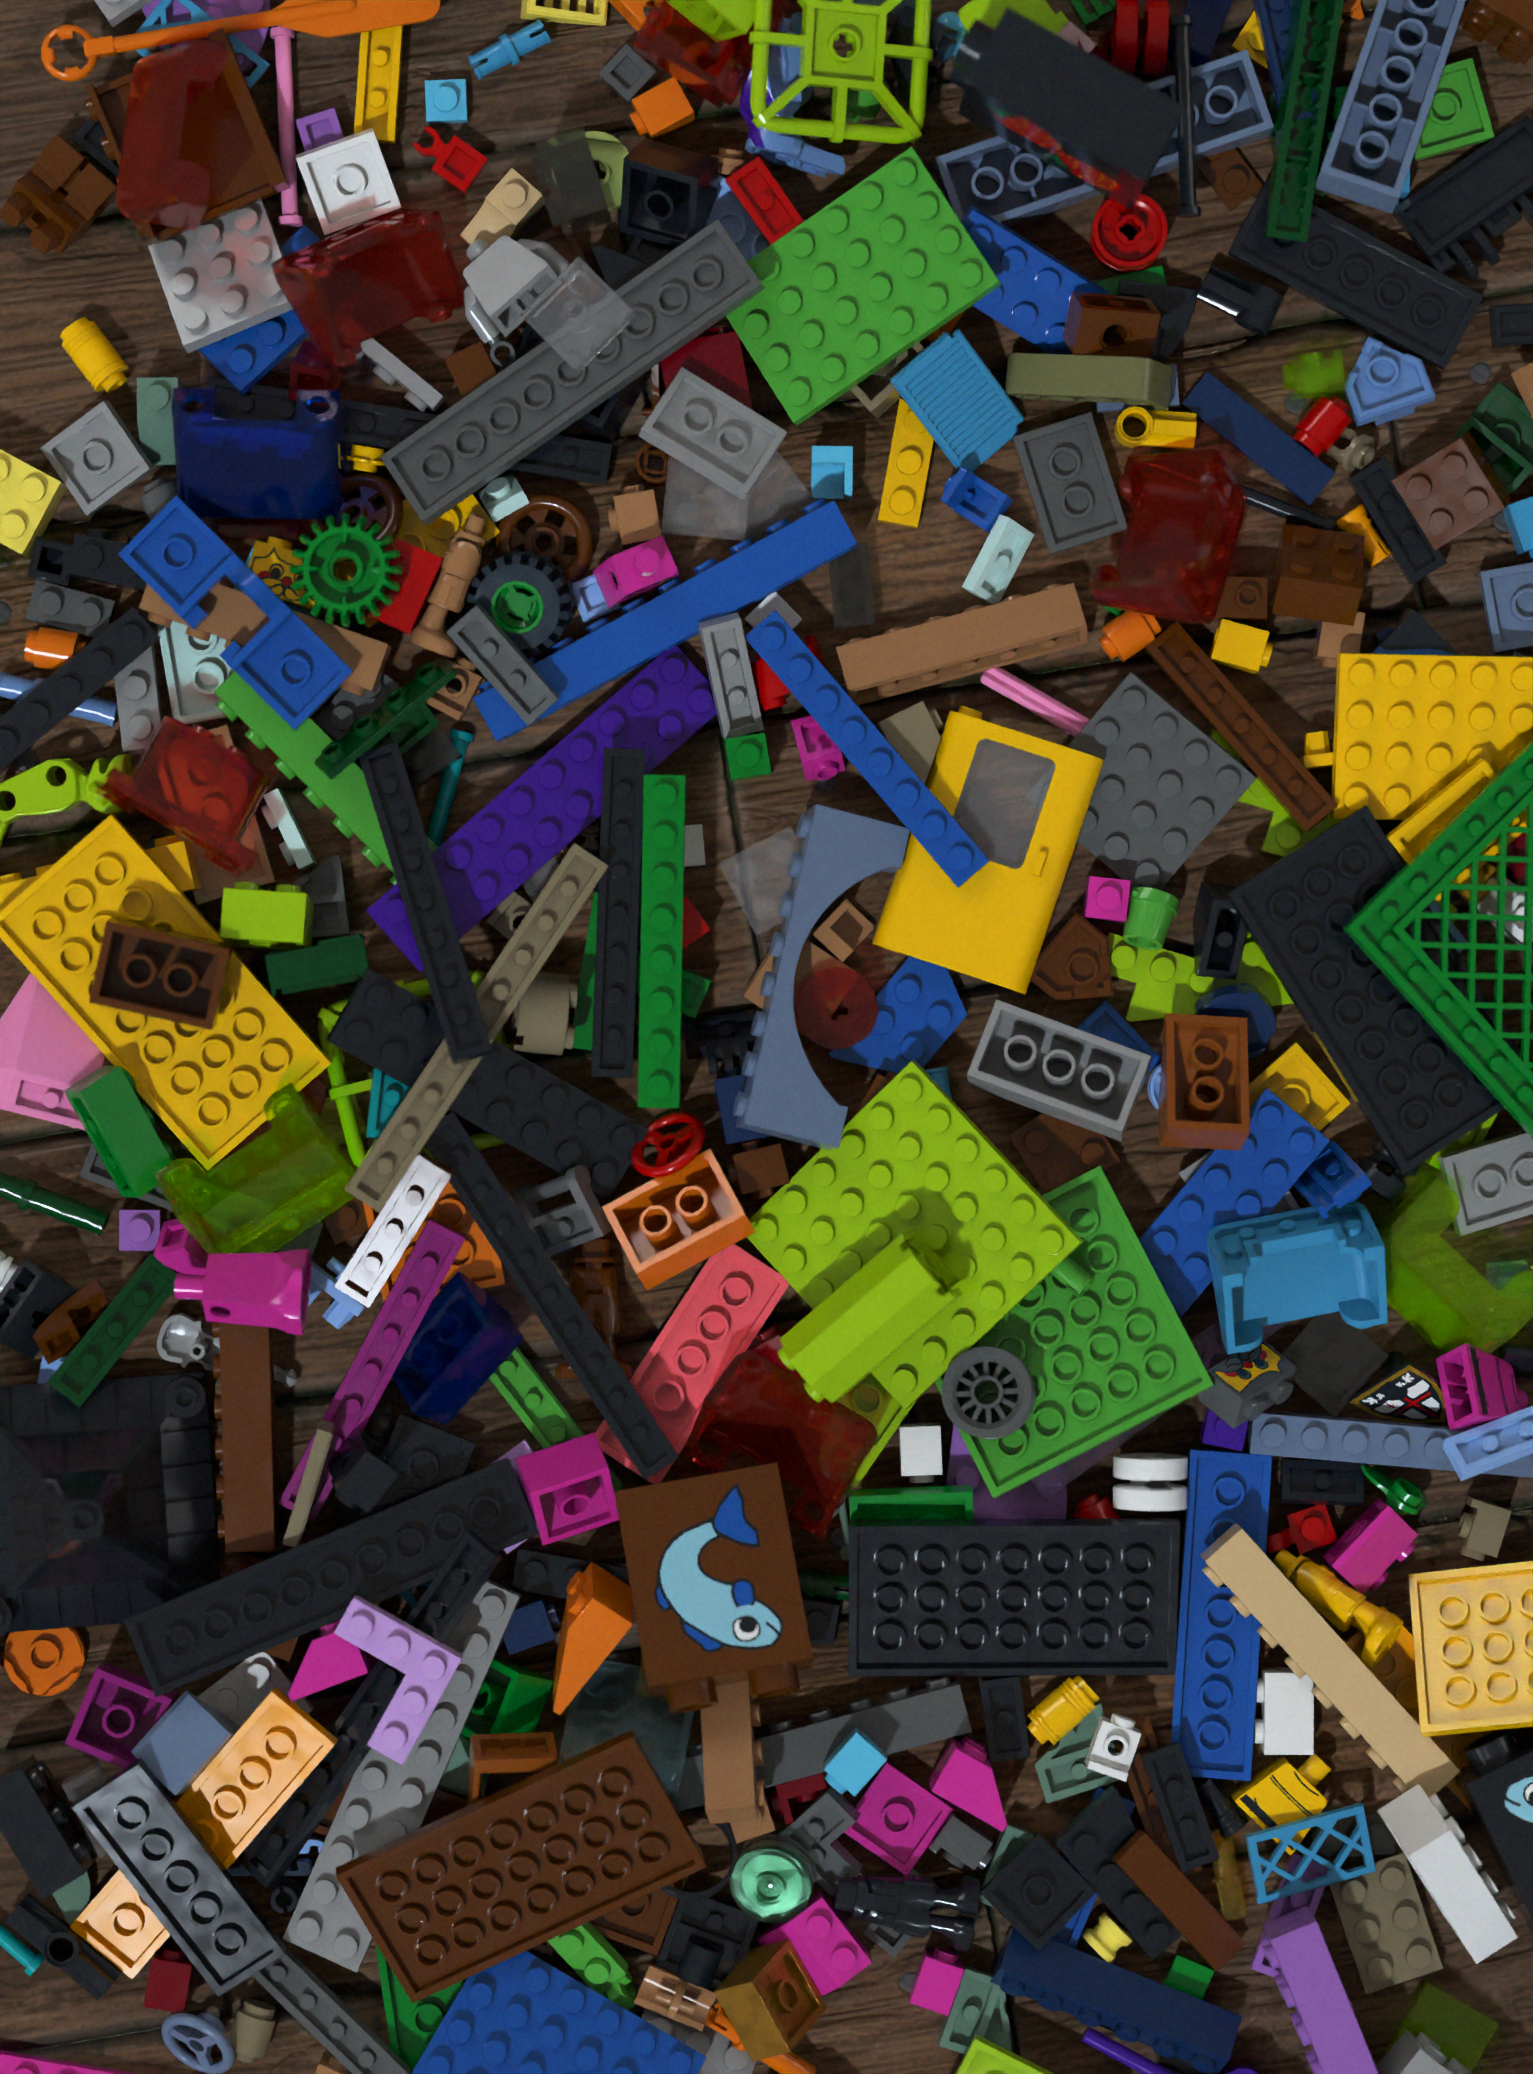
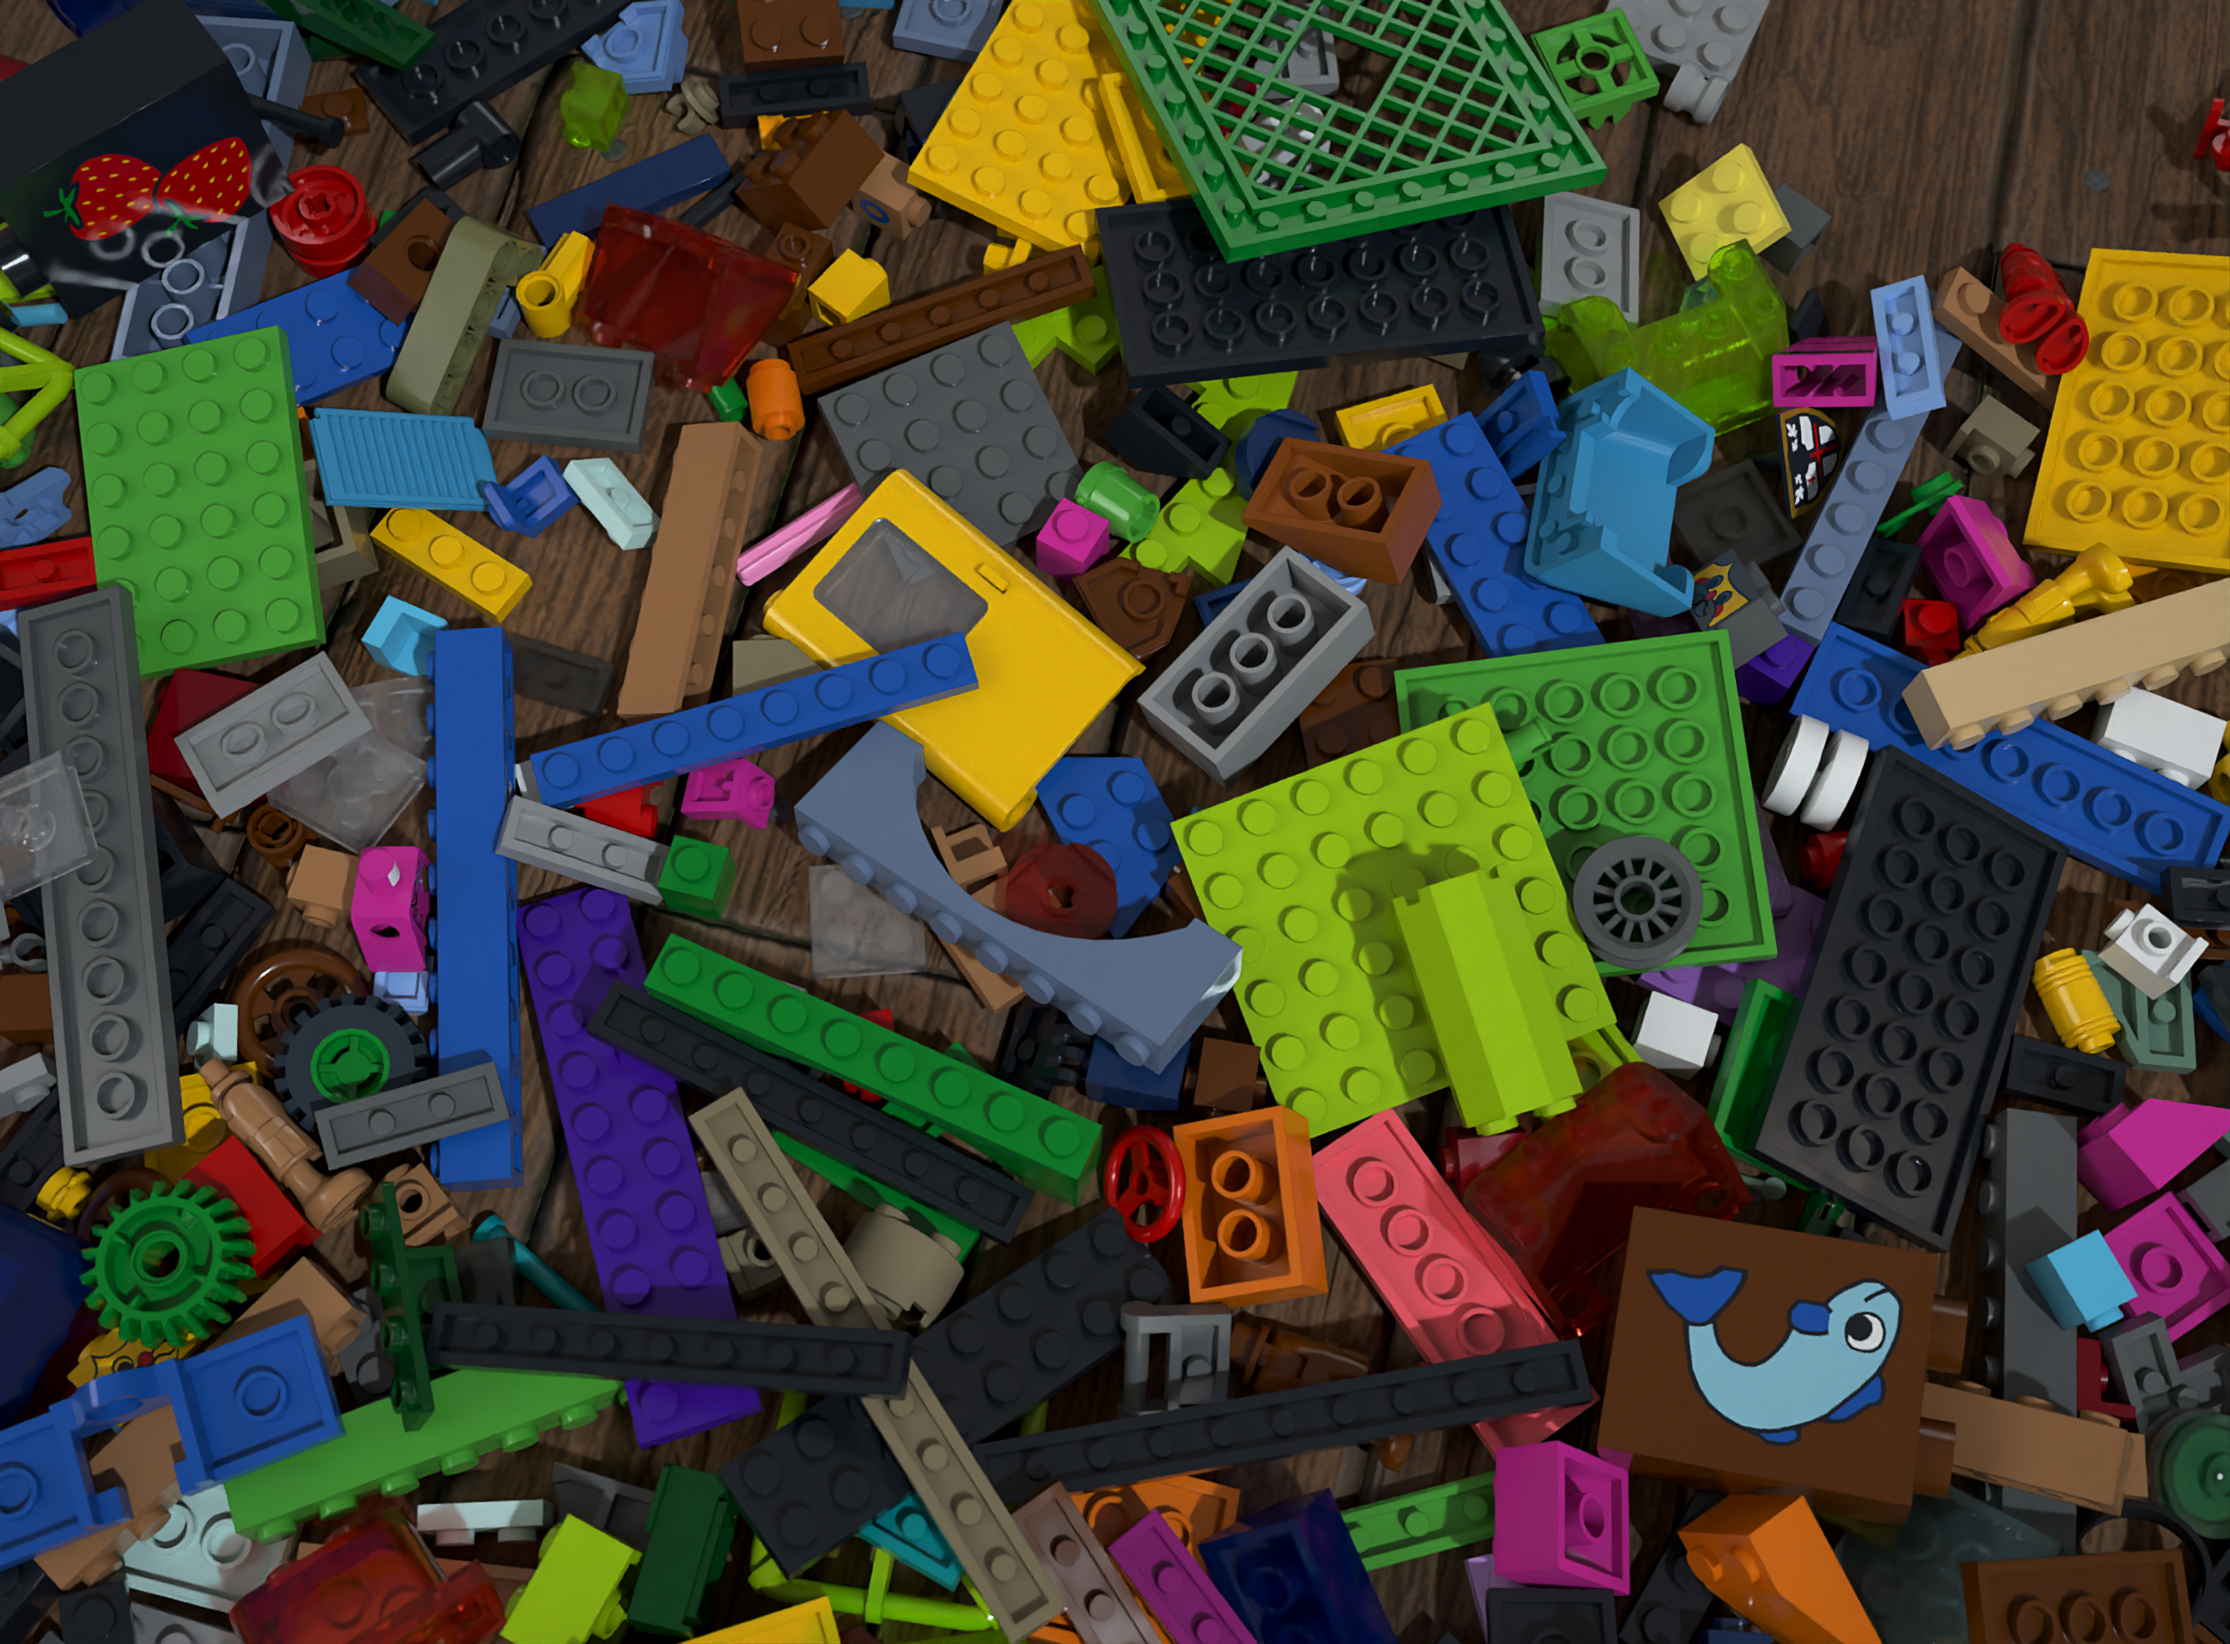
camera: 70 degrees left, 20 degrees down
red brick [1292,395,1352,458] -> none

